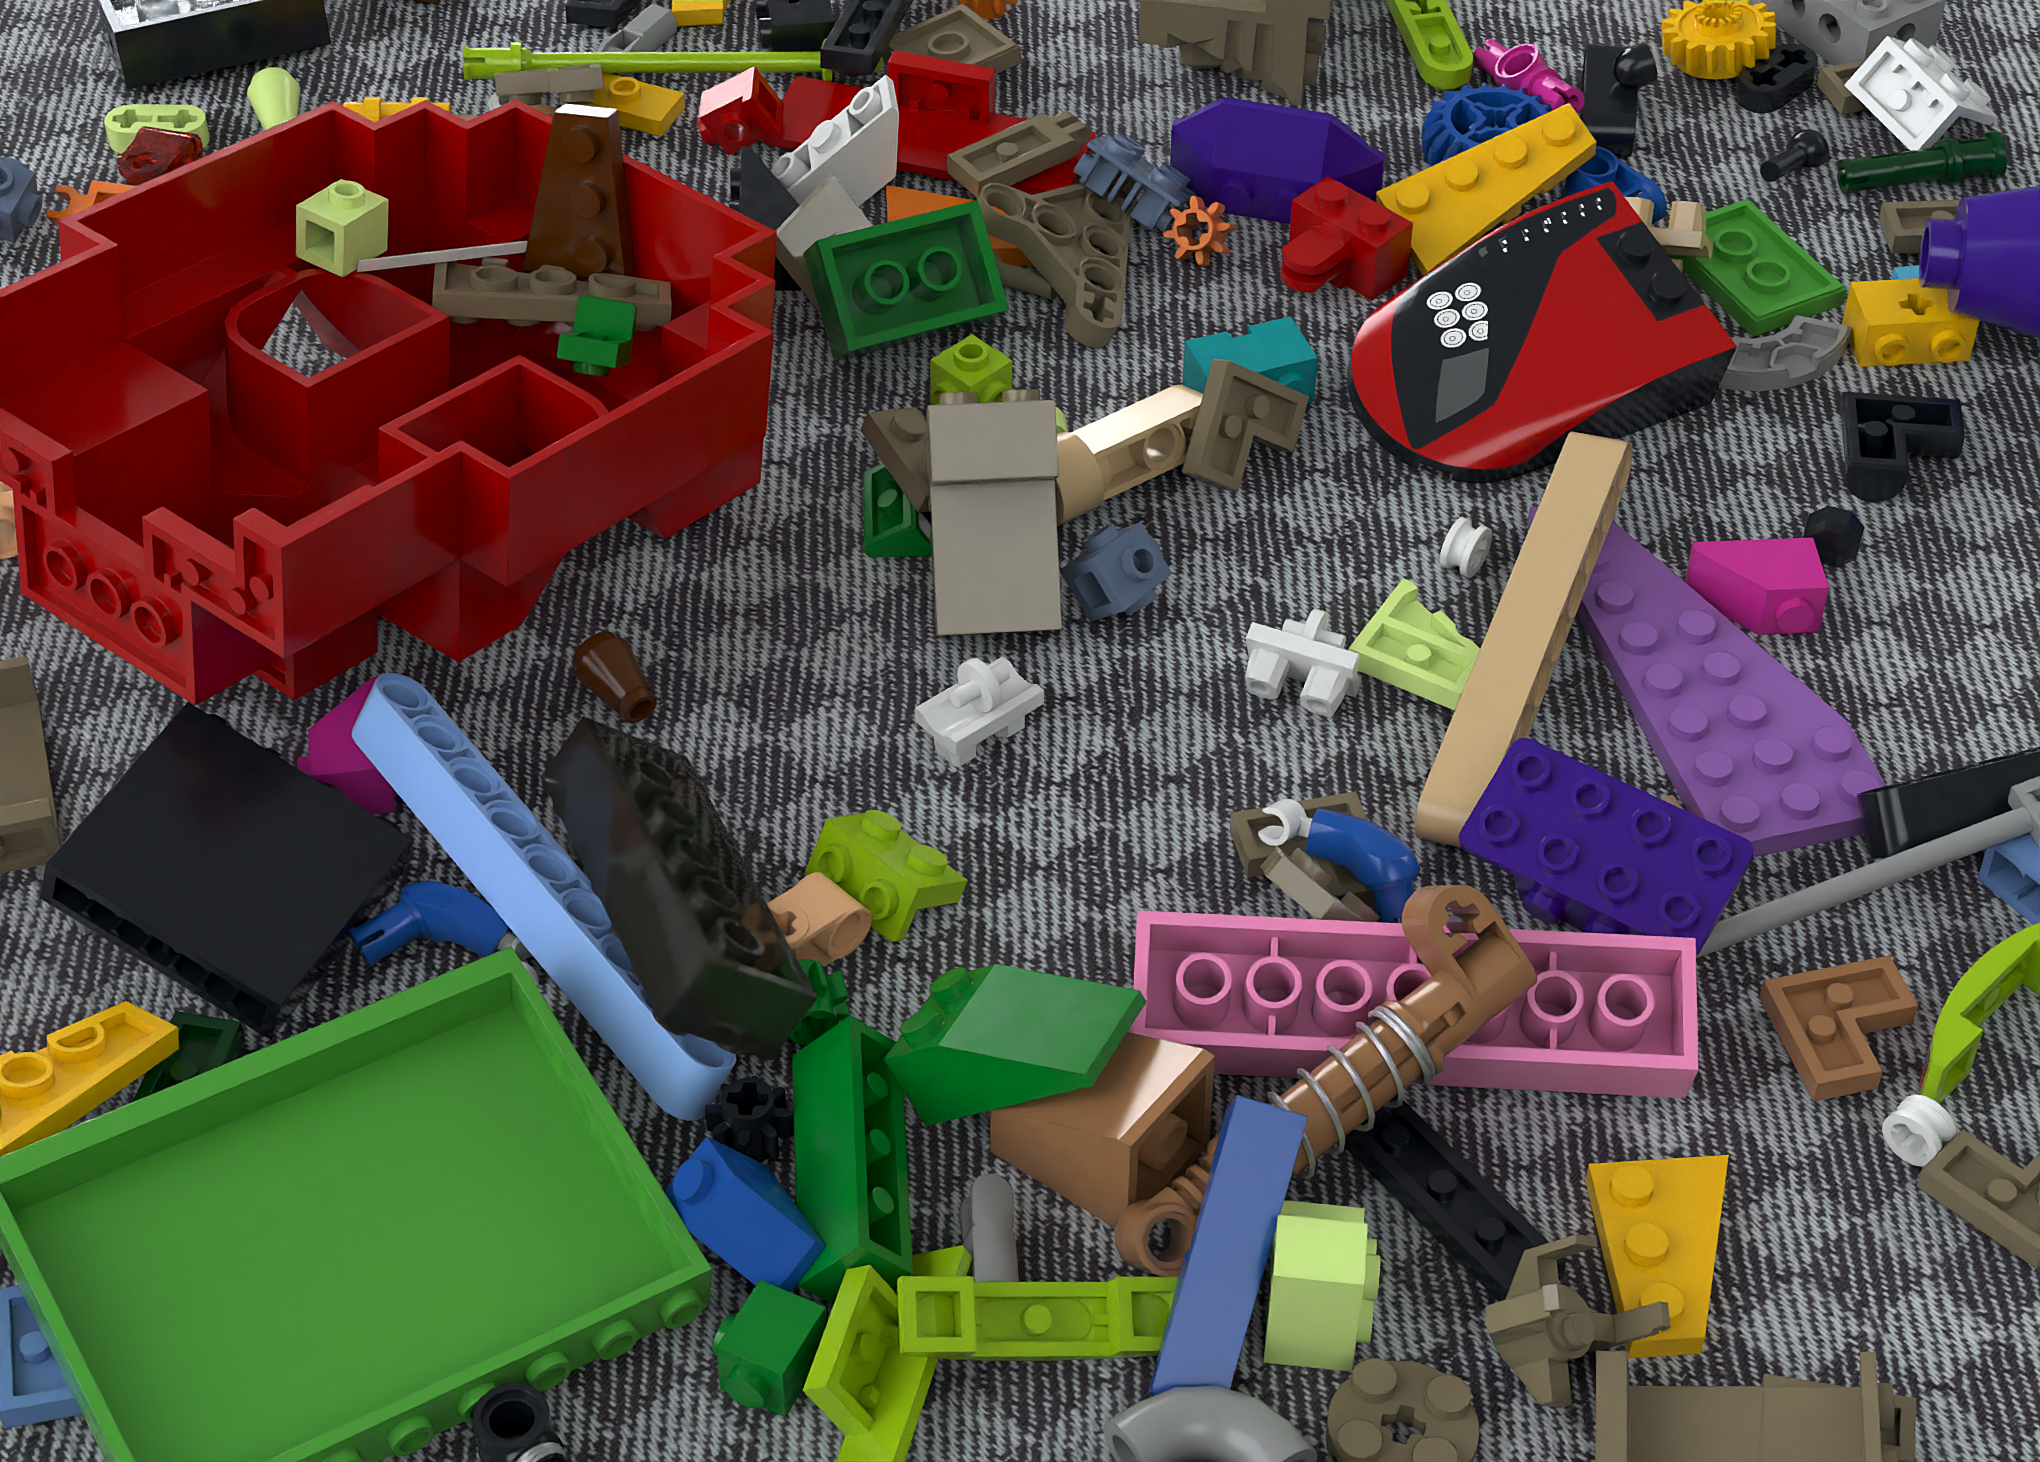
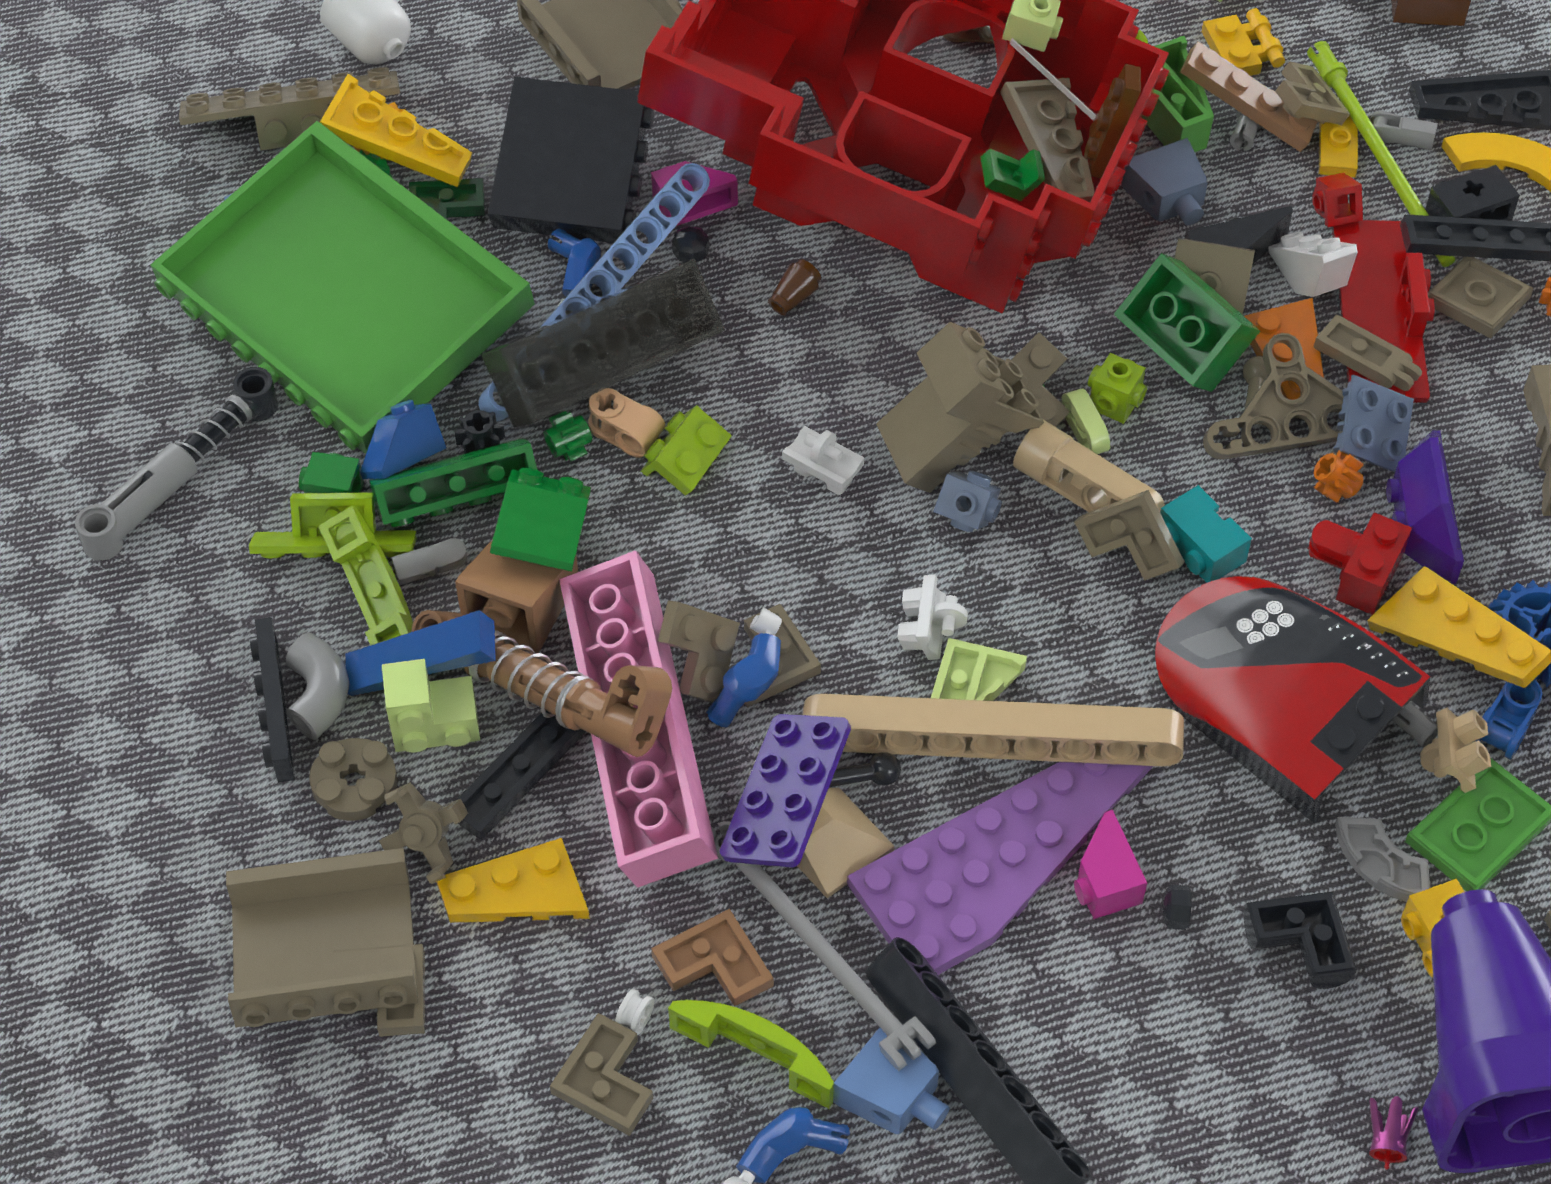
camera: 75 degrees right, 10 degrees up
white bush [1440,517,1492,578] -> none

